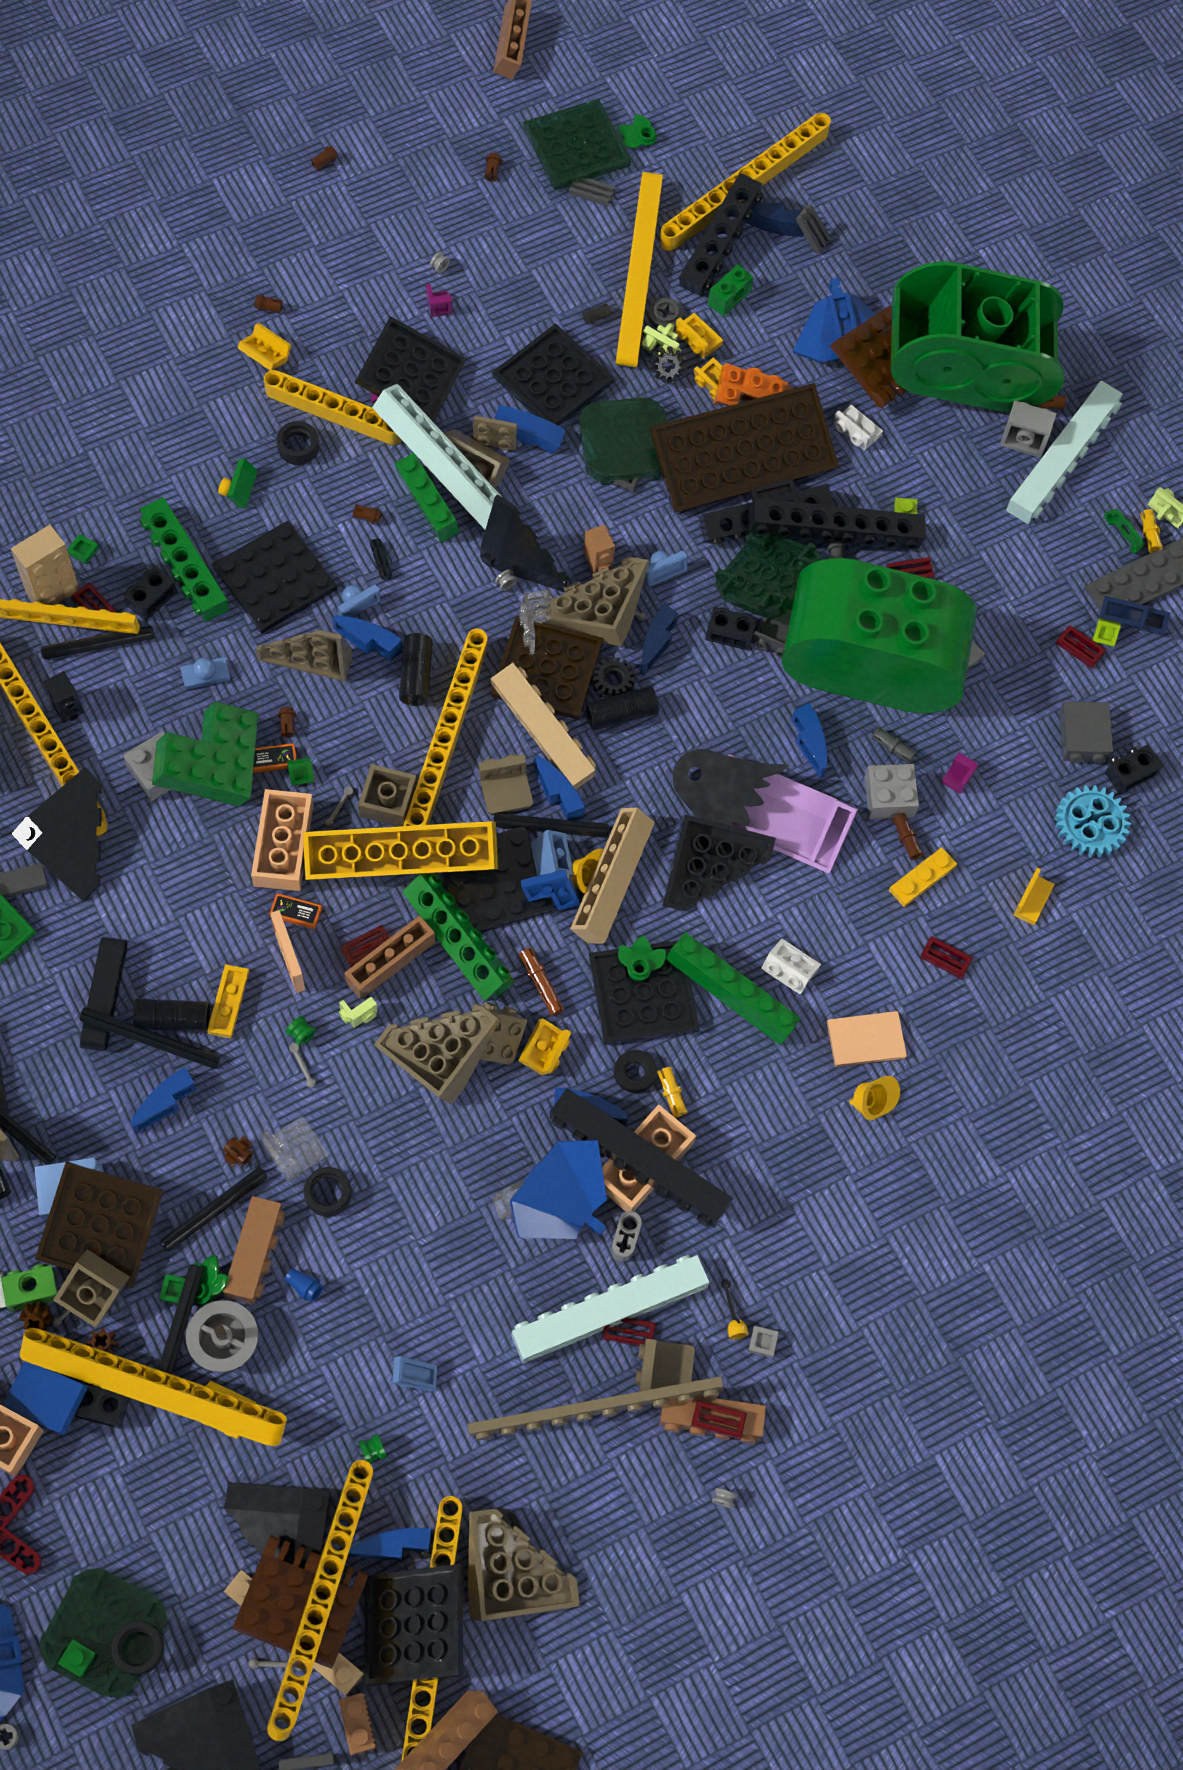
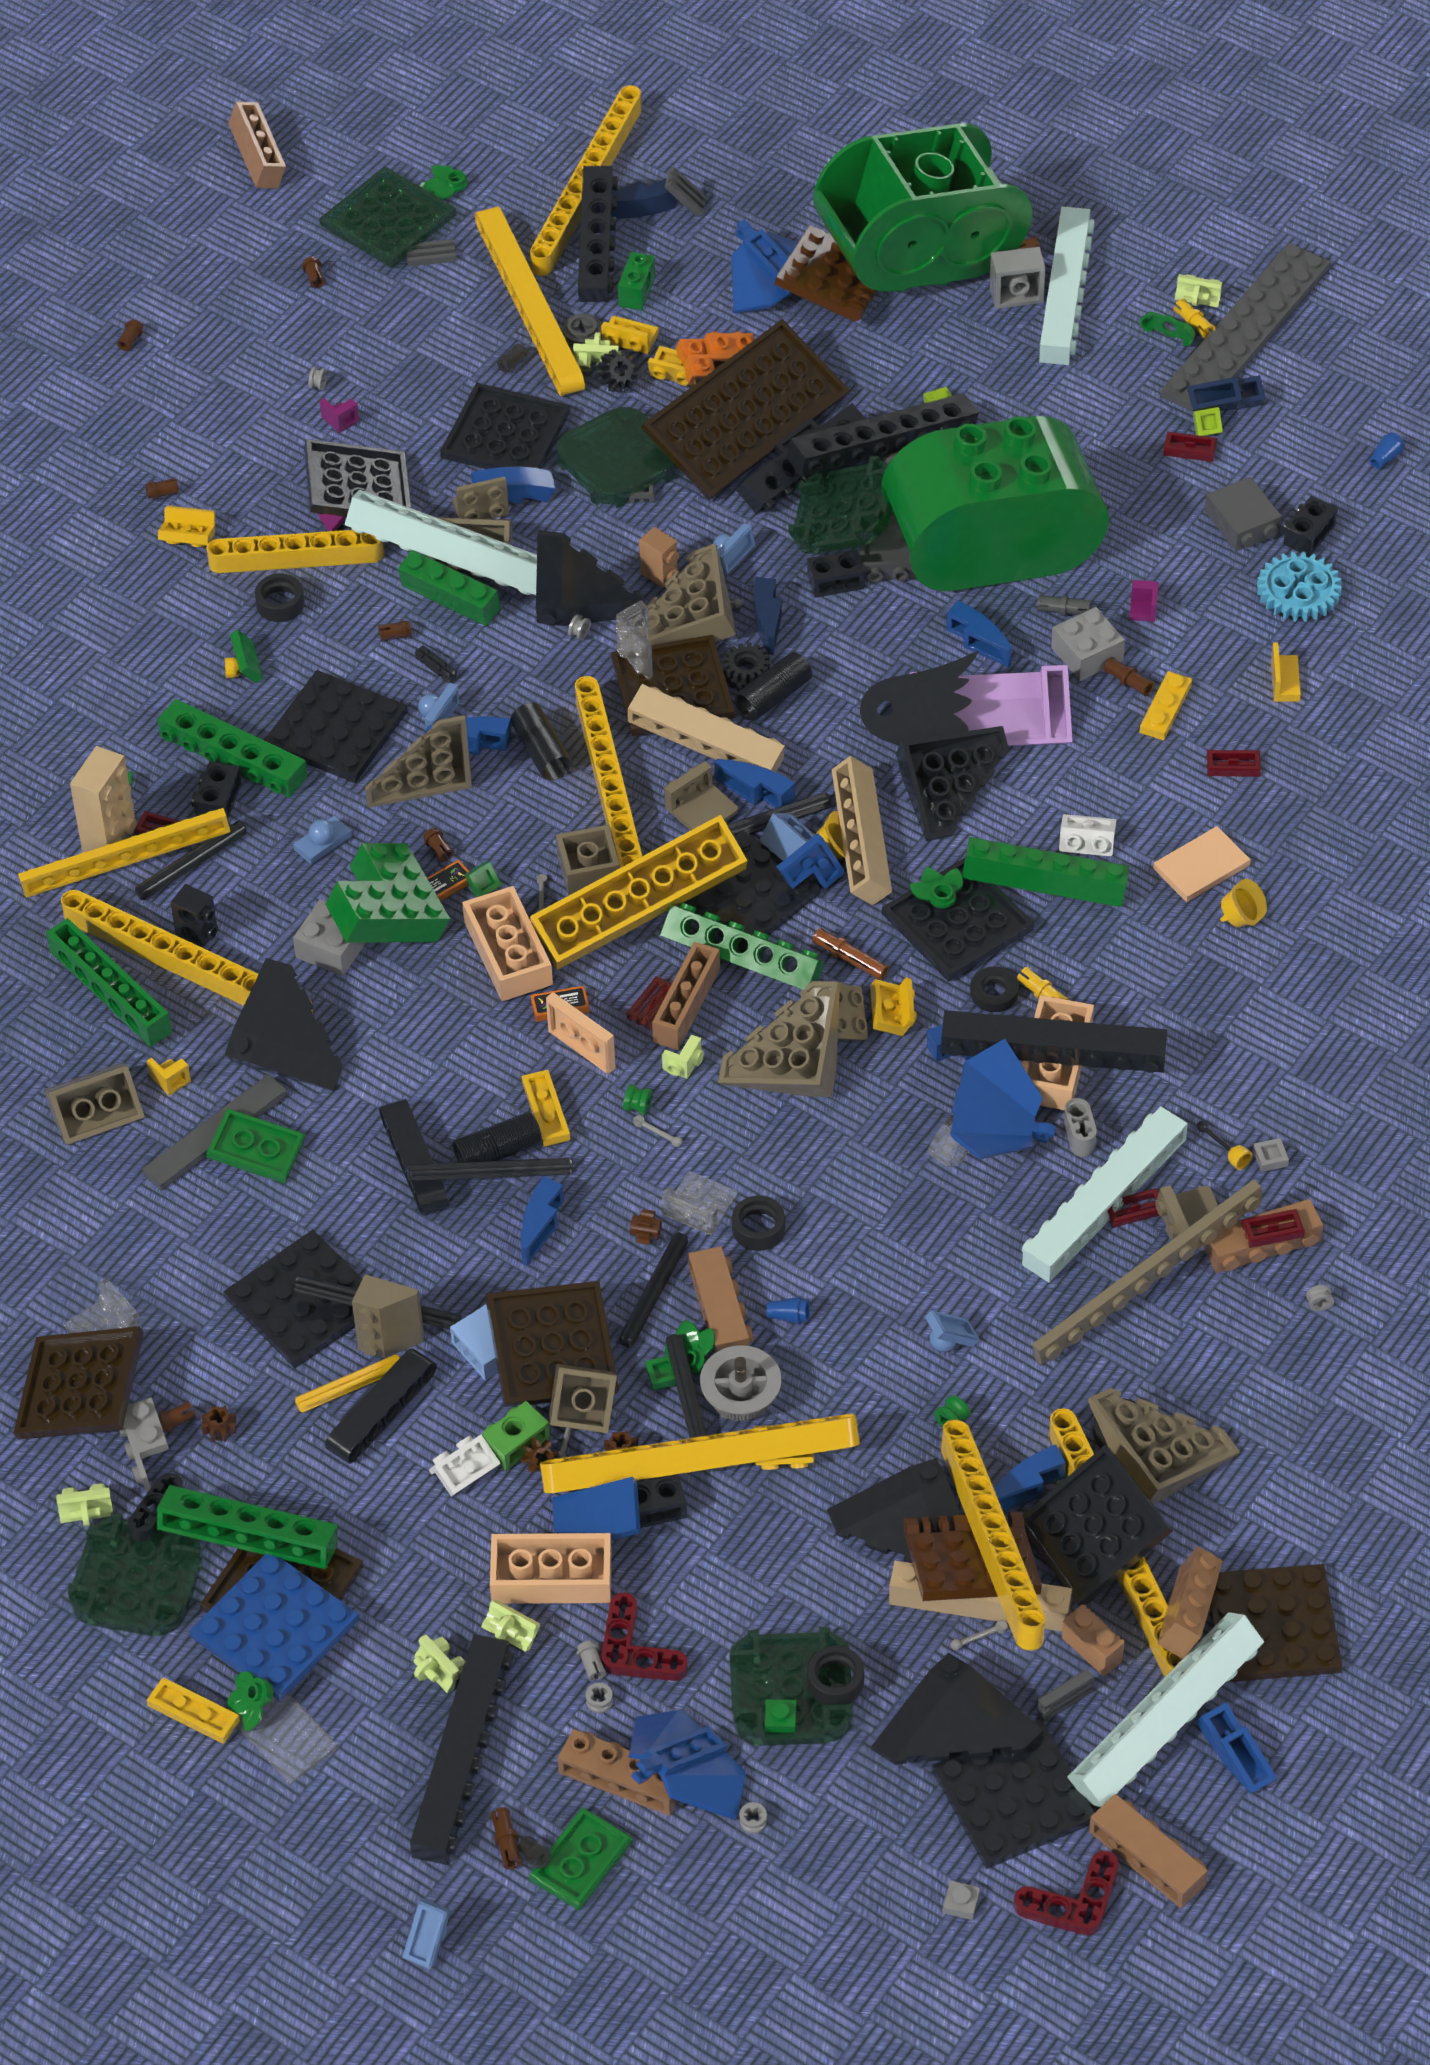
camera: 20 degrees left, 15 degrees down
white bracket [833,405,883,451] -> none

